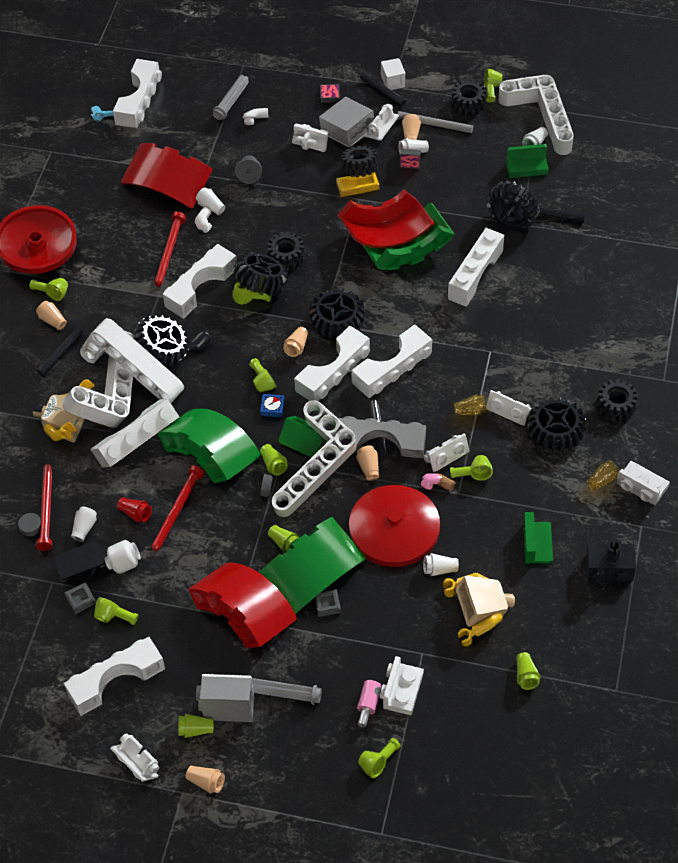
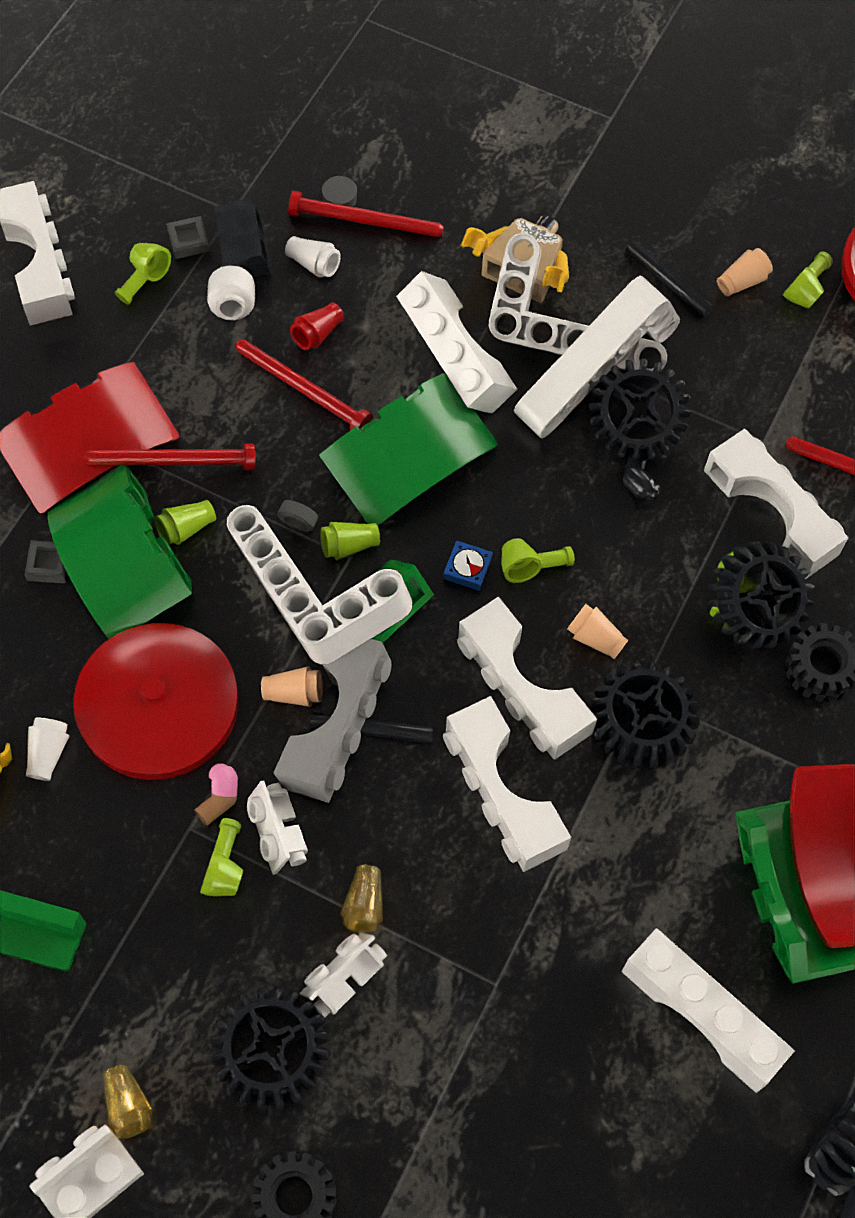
camera: 100 degrees right, 10 degrees up
none -> red bar [83,444,256,470]

